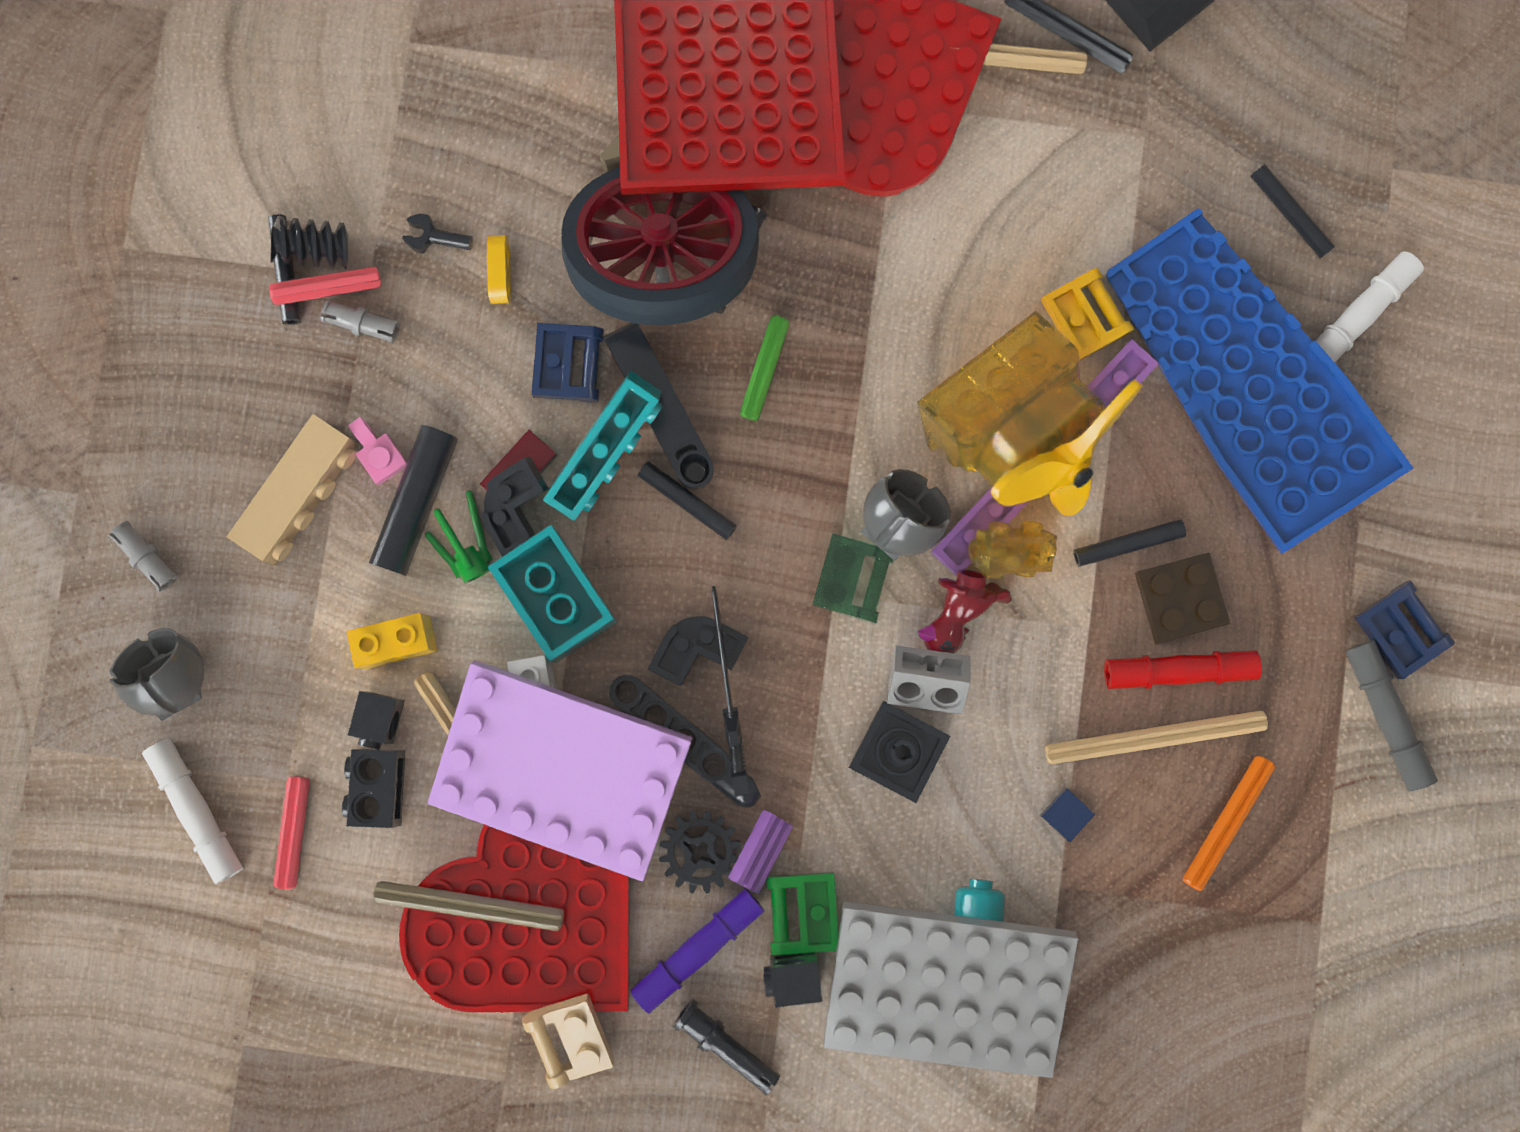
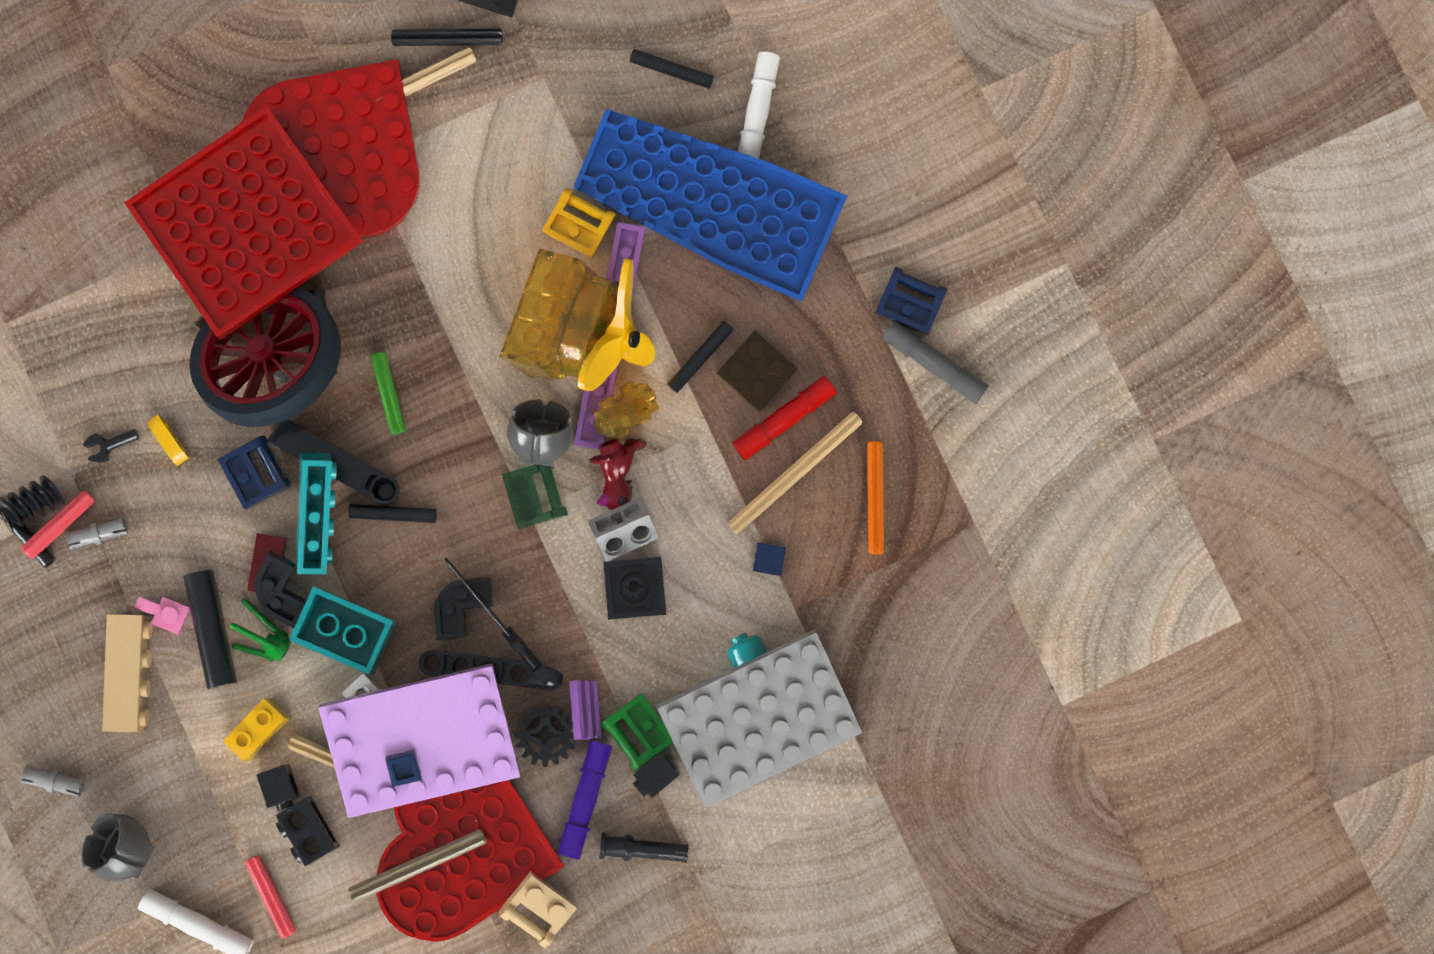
camera: 35 degrees left, 0 degrees up
none -> dark blue tile [385,750,422,787]

